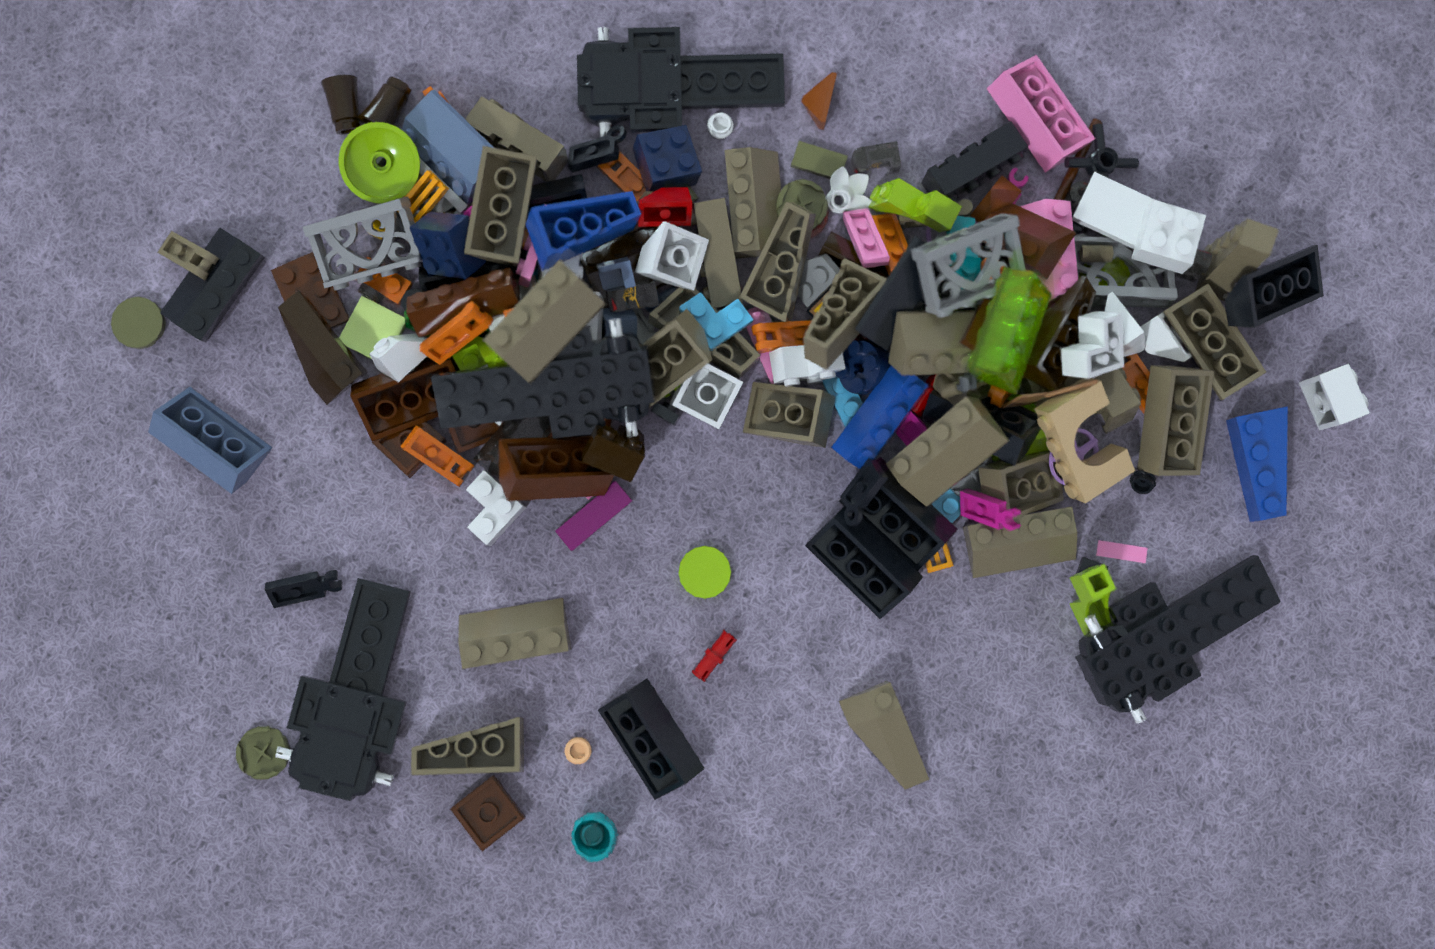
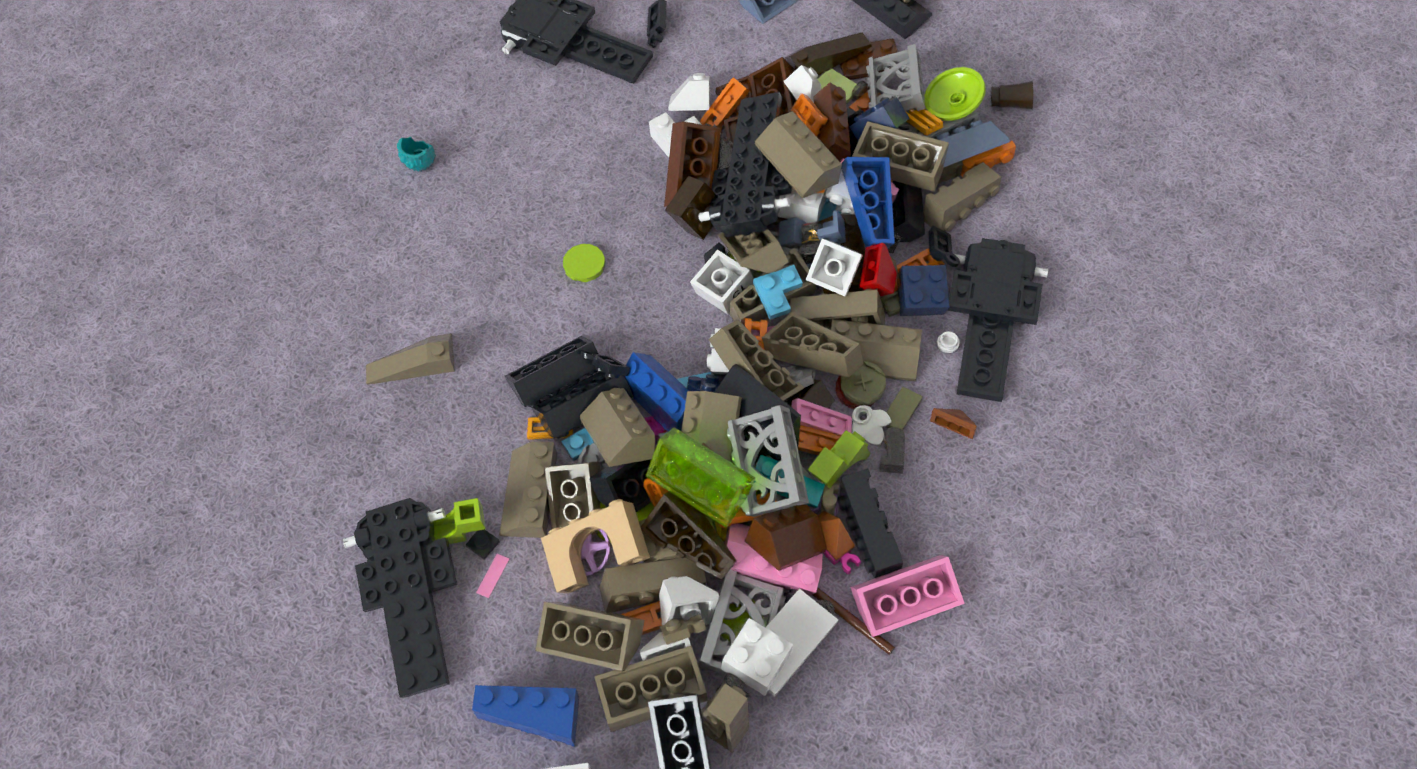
camera: 110 degrees right, 25 degrees down
dark brown plant [358,76,412,126] -> none
dark tan wedge [411,717,524,775] -> none
reddish brown plate [450,775,526,852] -> none
dark tan slope [458,598,572,669] -> none
magenta tile [555,481,632,551] -> none
light nougat tile [565,737,592,764] -> none
black slope [598,678,705,800] -> none
red pin [692,630,737,682] -> none
dark tan slope [743,382,835,448] -> none
dark pink plate [960,488,1021,531] -> none
medium nougat piece [1002,379,1098,408] -> none
white brick [1061,311,1124,379] -> none
black bar [1064,124,1139,178] -> none
dark tan piece [1080,245,1114,263] -> none
black plate [1130,470,1156,494] -> none
none -> dark tan plate [659,614,706,645]
none -> white slope [669,73,710,111]

